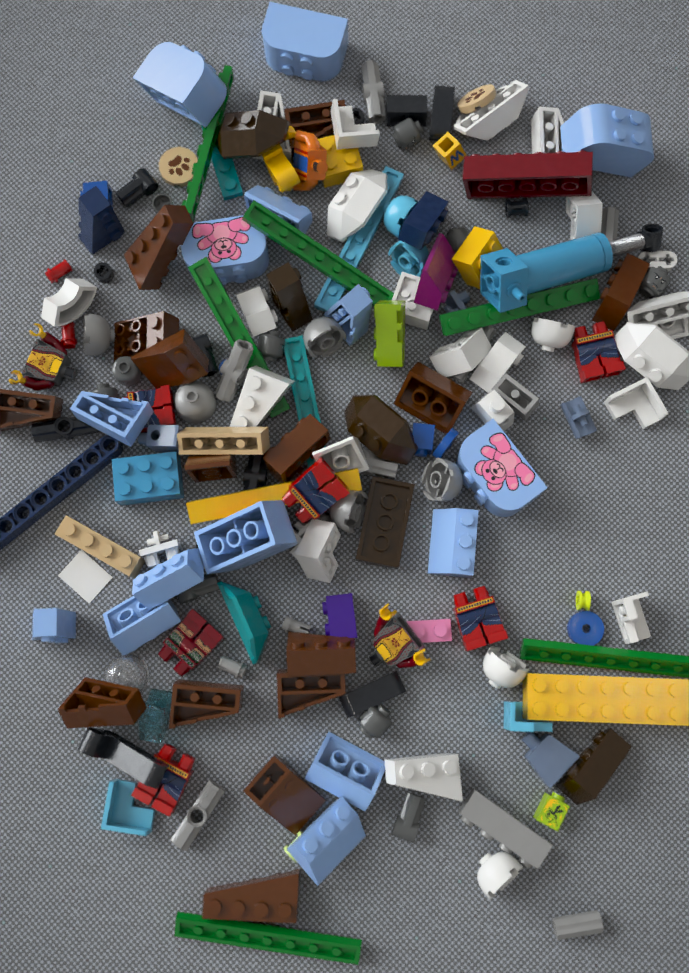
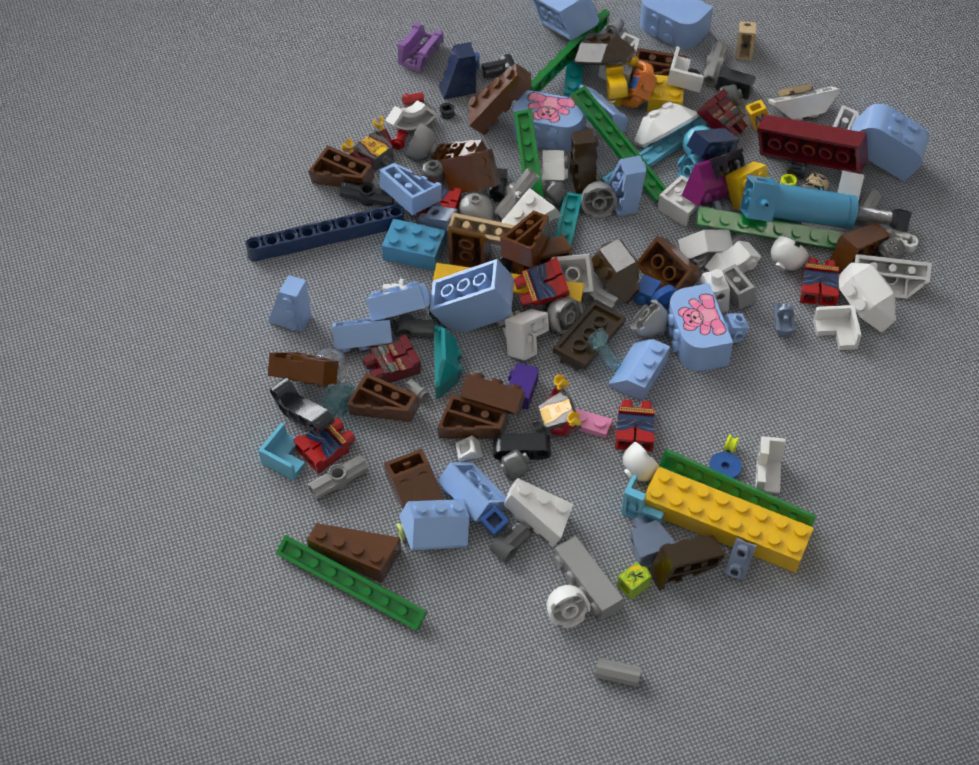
camera: 20 degrees right, 25 degrees down
tan brick [55,515,145,579] -> none
white sticker [58,550,113,603] -> none
tan tile [159,147,198,187] -> none
lime wedge [374,300,405,367] -> none
black beam [429,85,455,141] -> none
none -> medium lavender piece [397,22,444,72]
none -> white slope [455,435,482,461]
none -> blue brick [480,506,510,538]
none -> reddish brown wedge [500,210,549,268]
none -> clear light blue piece [587,328,621,370]
none -> light grey pin [606,18,625,35]
none -> dark red hips [697,89,748,136]
none -> black hinge [710,148,745,178]
none -> light blue brick [724,313,750,343]
none -> sand blue hips [724,538,757,581]
none -> tan torso [735,21,756,61]
none -> neon yellow bush [780,174,797,186]
none -> tan head [802,174,829,191]

